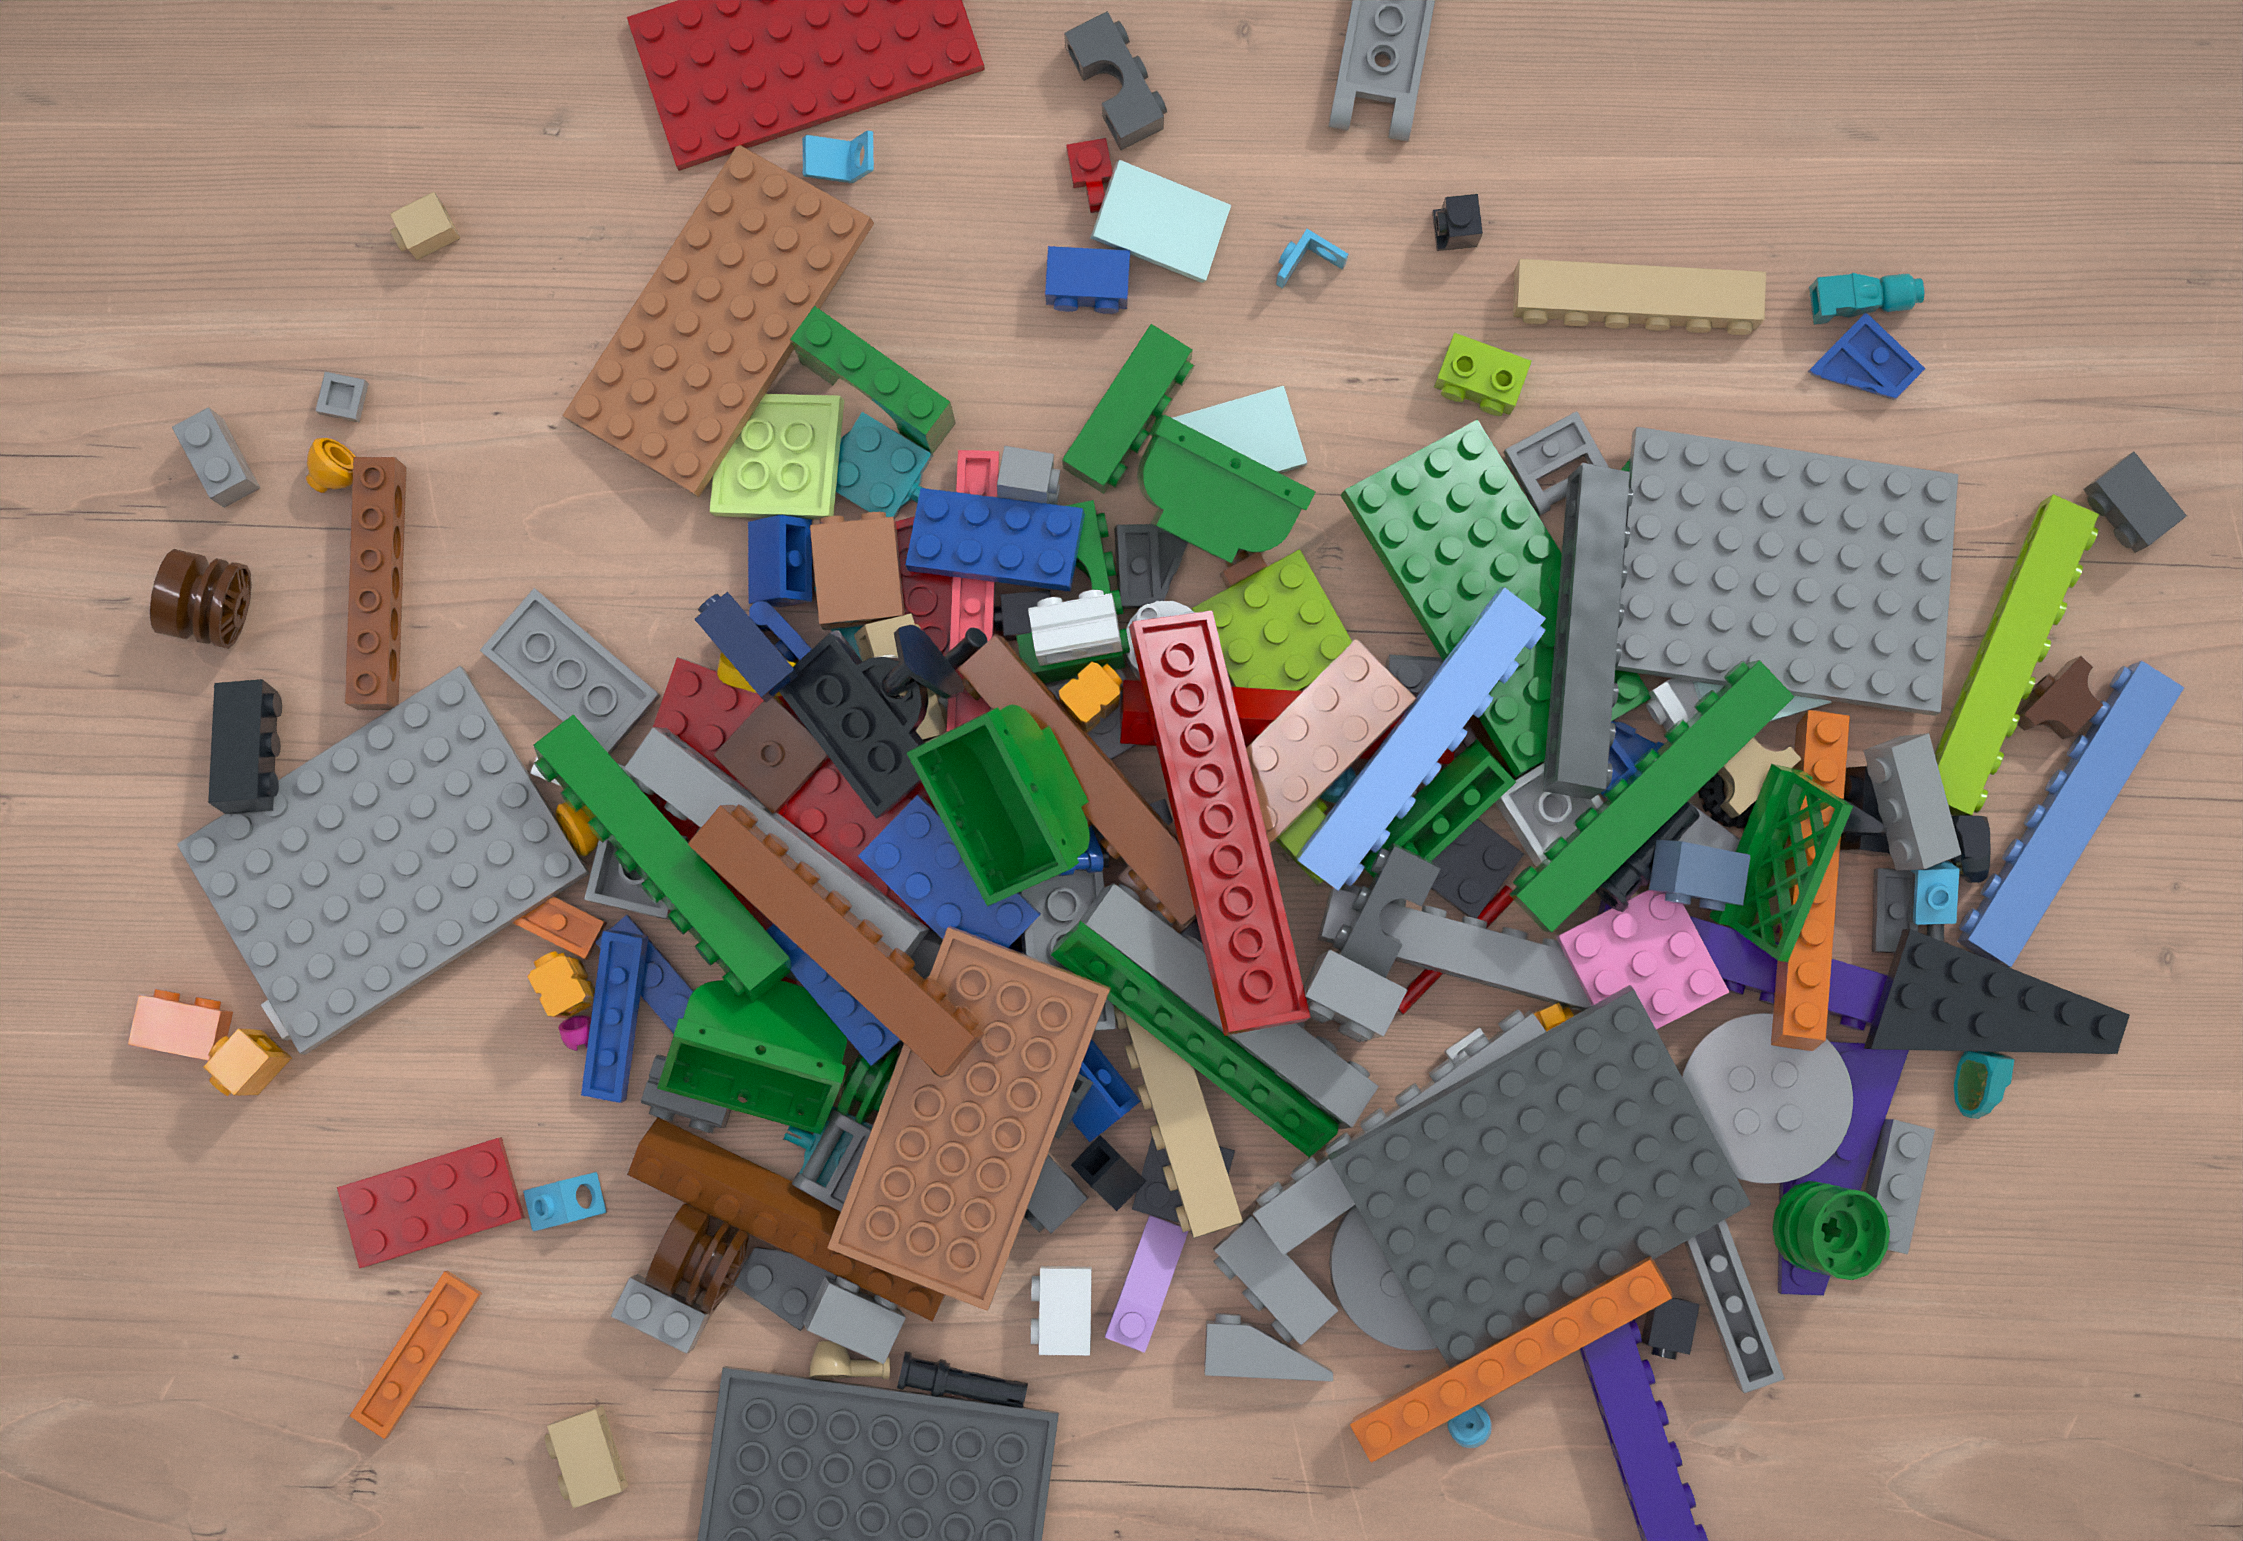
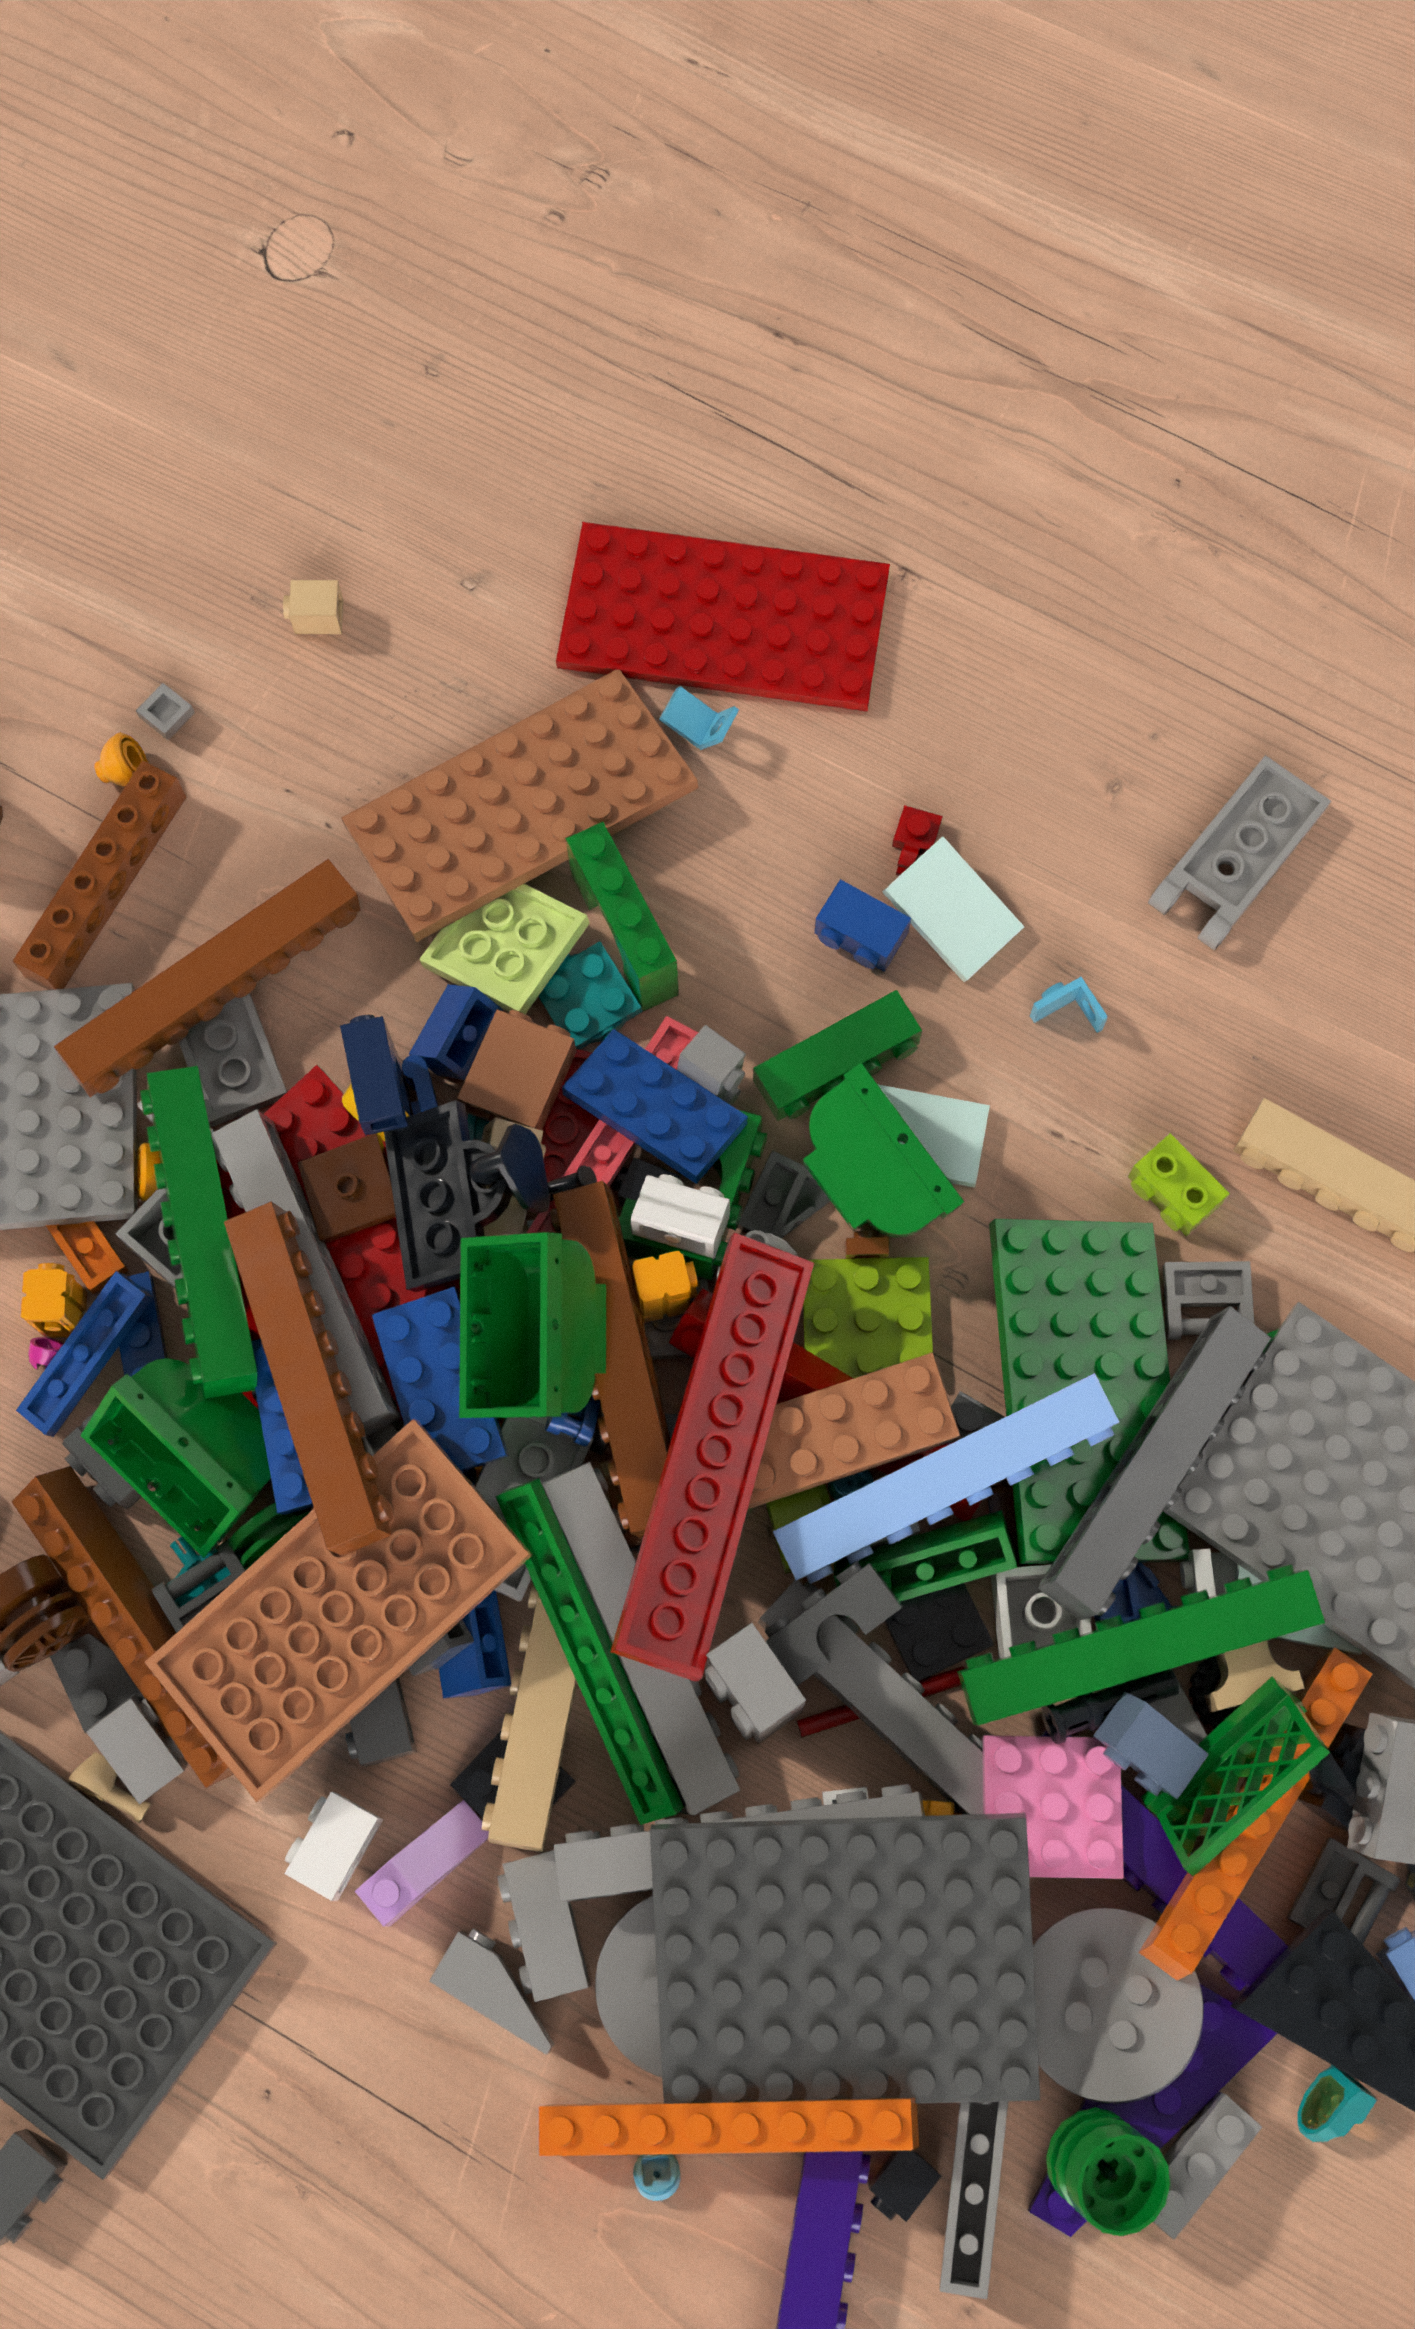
camera: 30 degrees right, 10 degrees down
light grey brick [172,407,260,508] -> none
black pin [897,1351,1028,1408] -> none
dark grey arch [1064,11,1167,151] -> none
black brick [1071,1135,1147,1211] -> none
black brick [1432,194,1483,251] -> none
medium azure bracket [1911,860,1959,925] -> none
none -> dark orange brick [54,859,361,1098]

